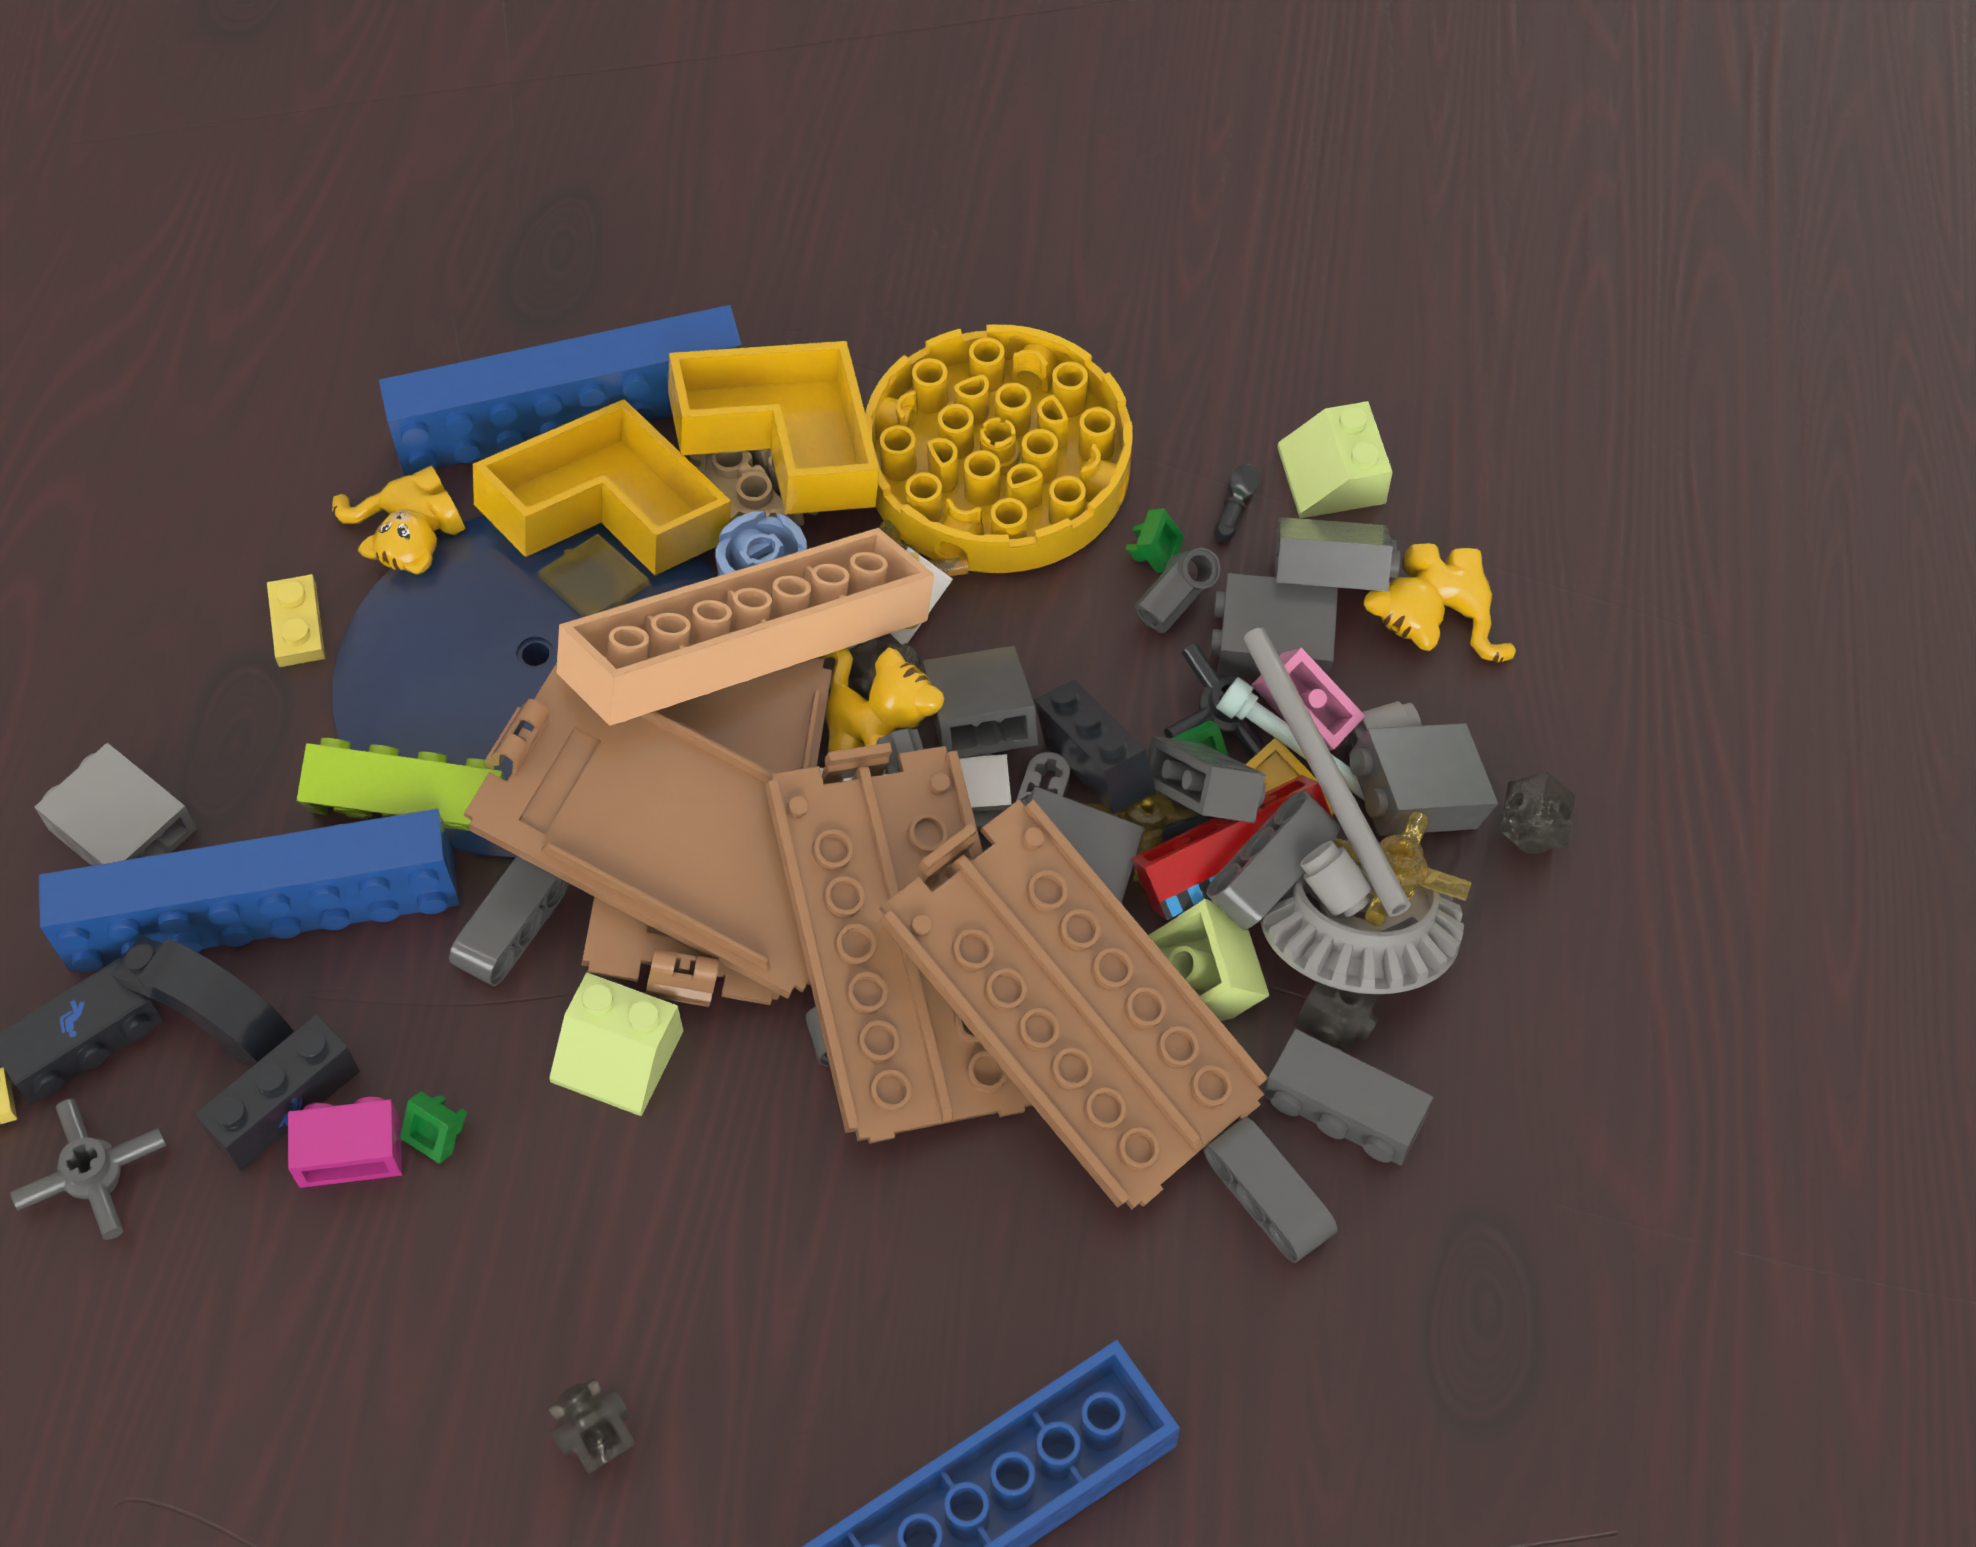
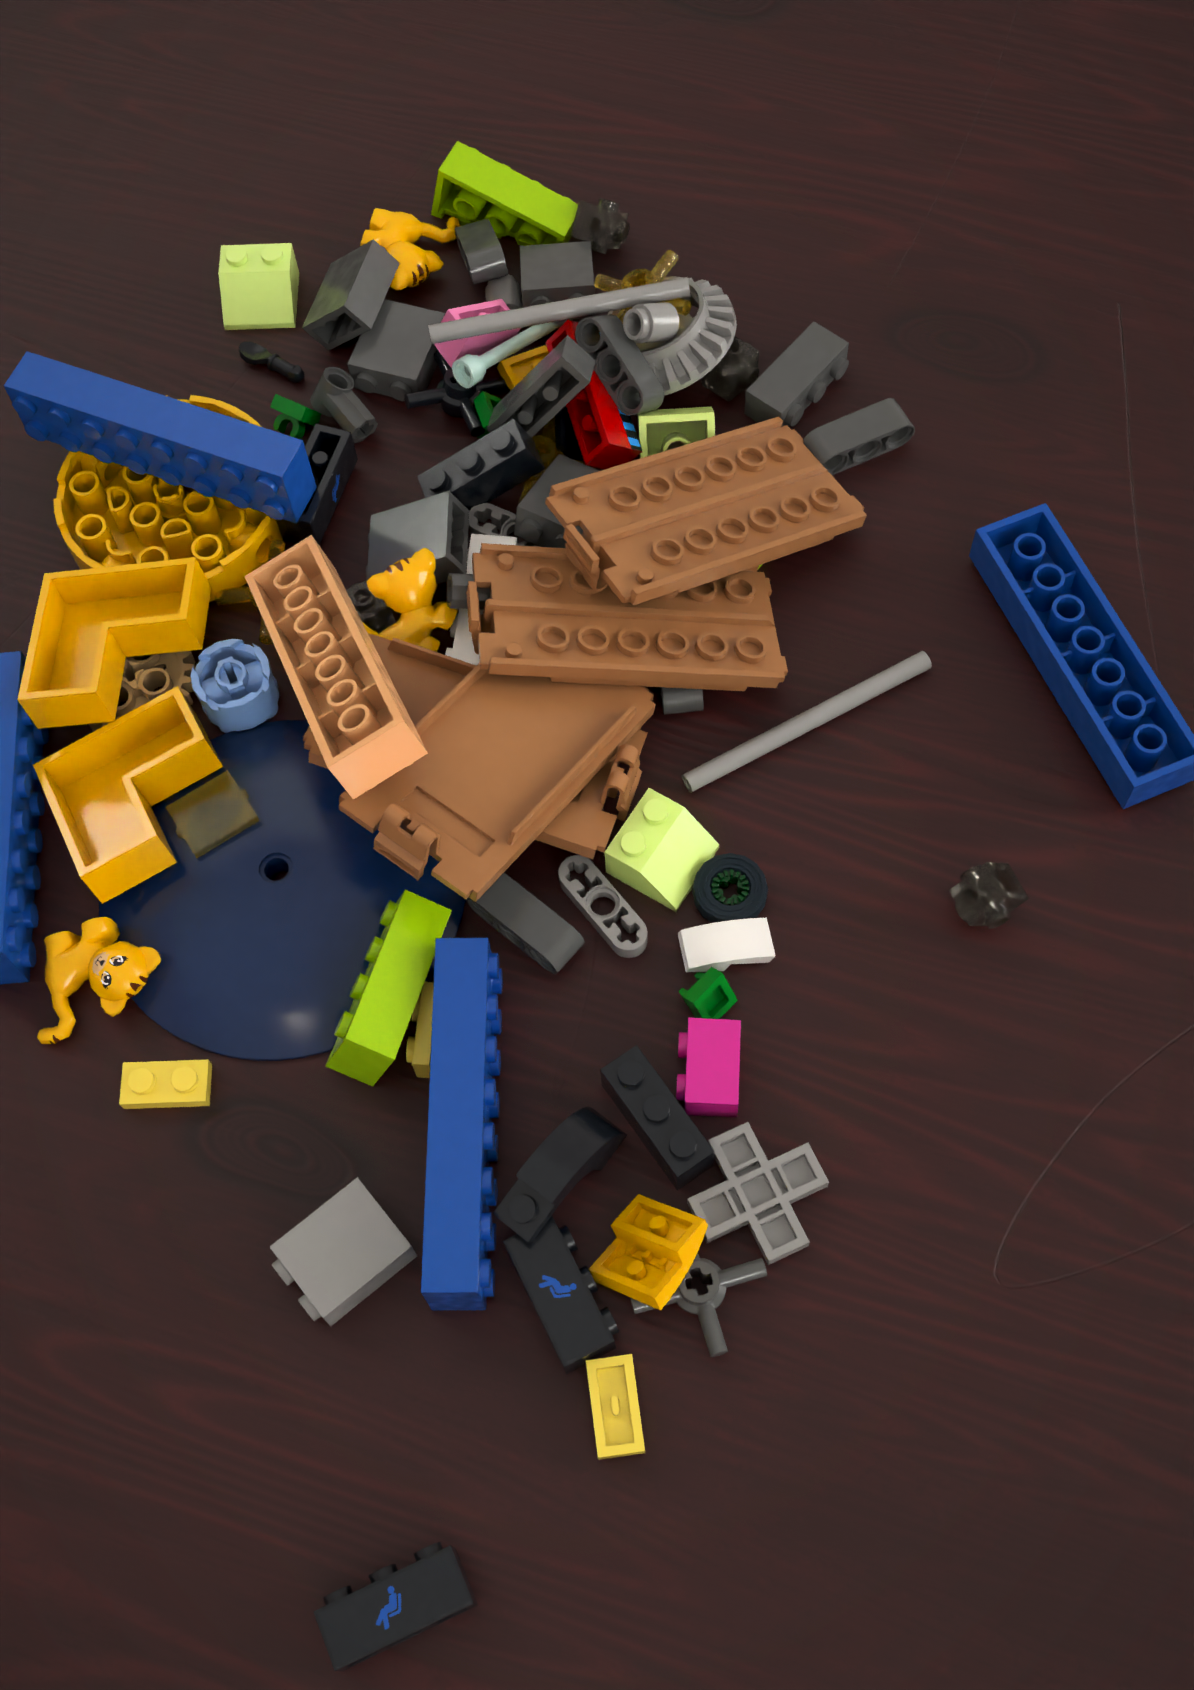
camera: 75 degrees left, 5 degrees up
none -> blue brick [4,351,317,524]
none -> black brick [276,424,358,545]
none -> lime wedge [431,141,583,246]
none -> dark grey beam [454,218,508,285]
none -> light grey beam [558,855,648,958]
none -> yellow slope [589,1194,708,1311]
none -> white slope [677,917,776,972]
none -> light grey piece [682,651,932,793]
none -> light grey plate [687,1122,829,1265]
none -> black bush [692,853,768,923]

